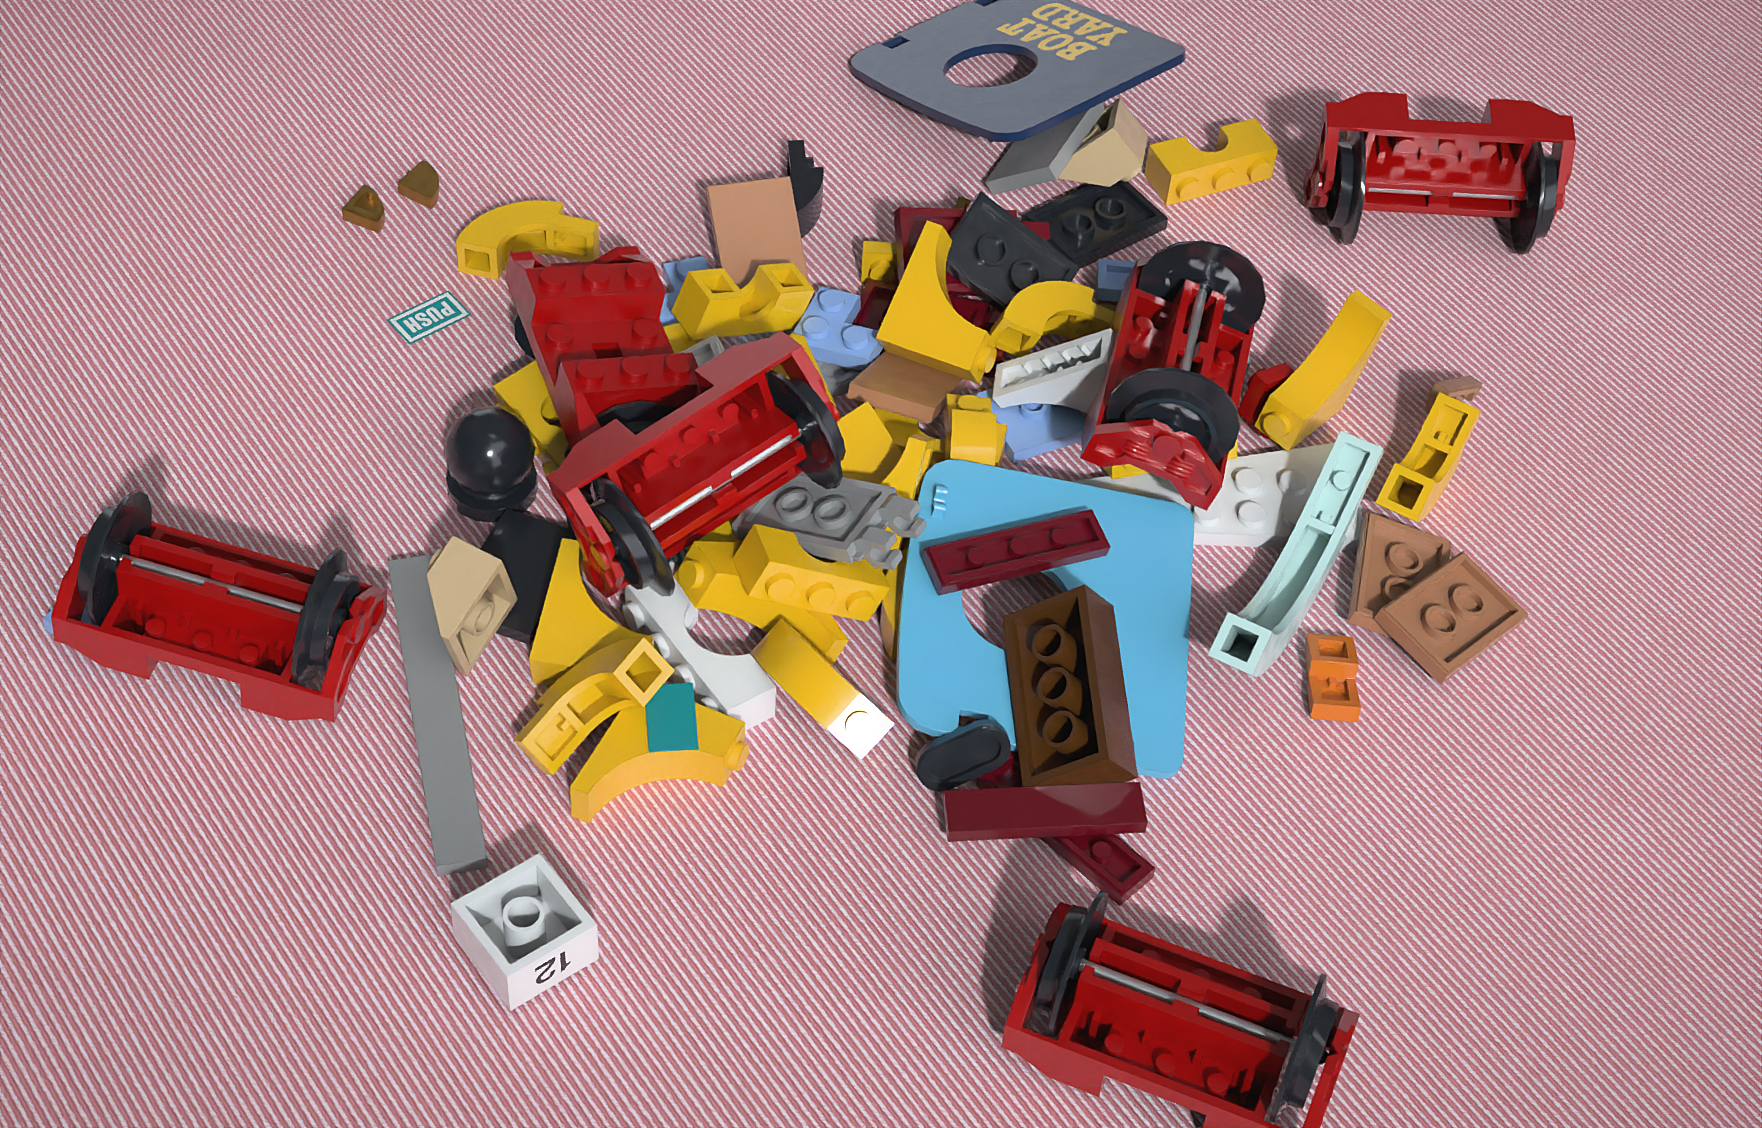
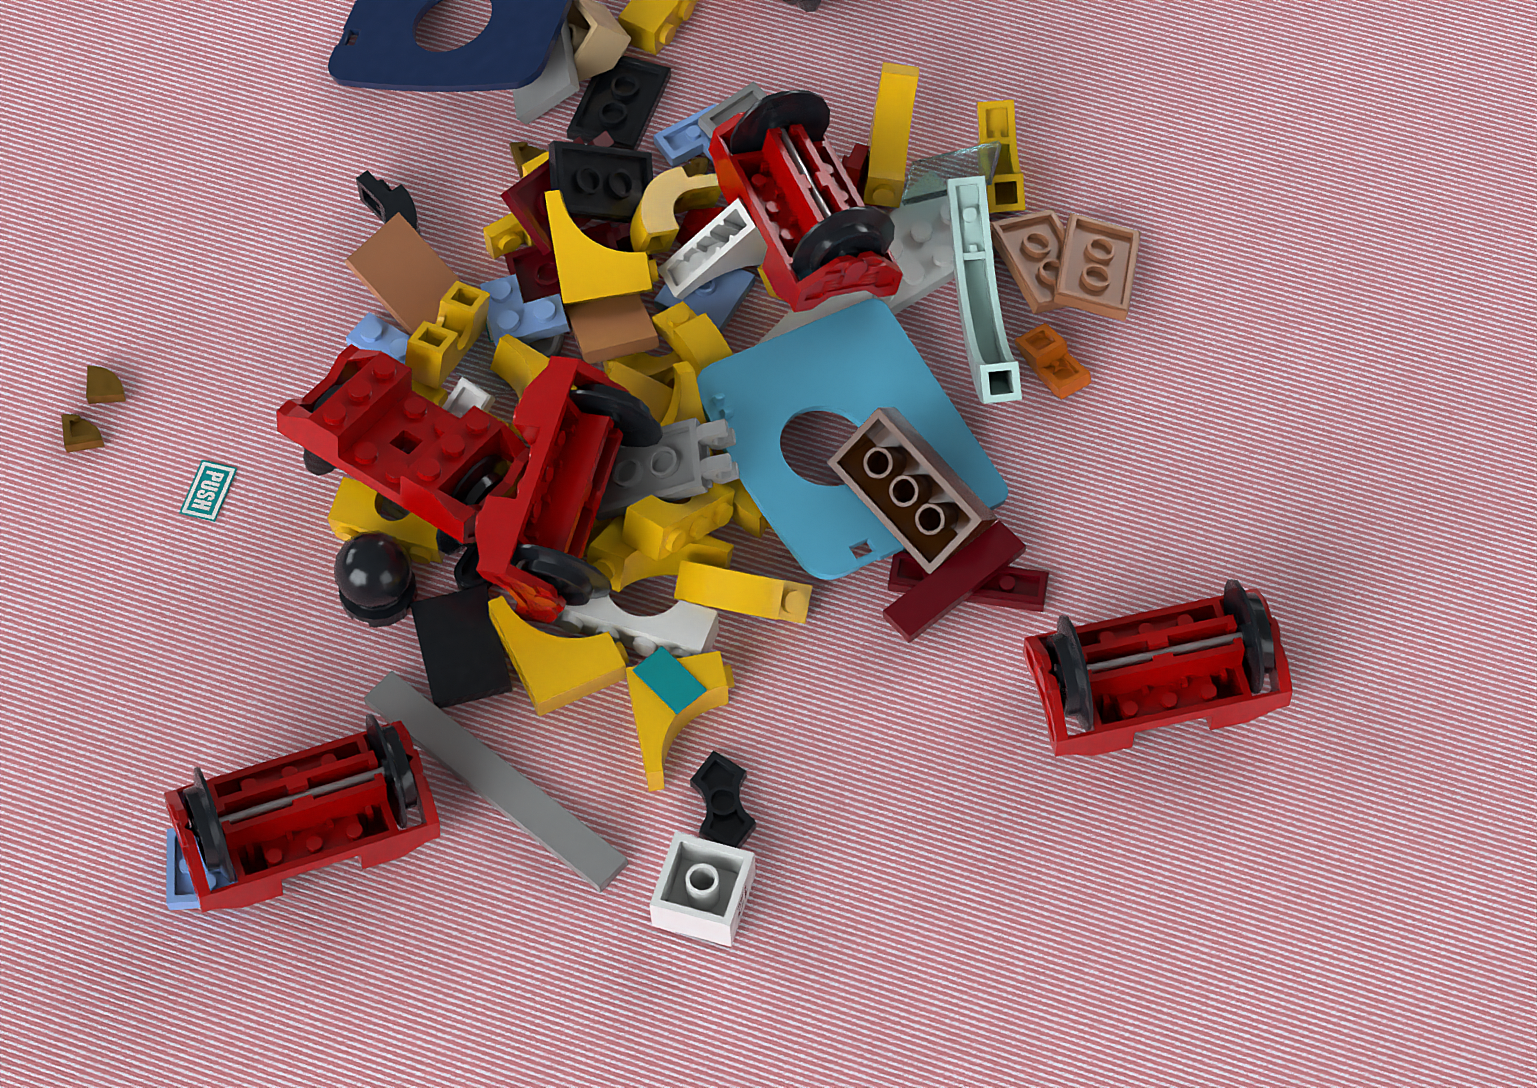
camera: 30 degrees left, 10 degrees up
tan slope [426,536,518,676] -> none
yellow arch [456,200,600,280] -> none
yellow arch [513,637,674,775] -> none
black tile [916,719,1011,792] -> none
dark red tile [921,509,1111,596] -> none
medium nougat tile [1426,375,1483,414] -> none
none -> black tile [690,750,756,849]
none -> clear light blue piece [901,140,1001,206]

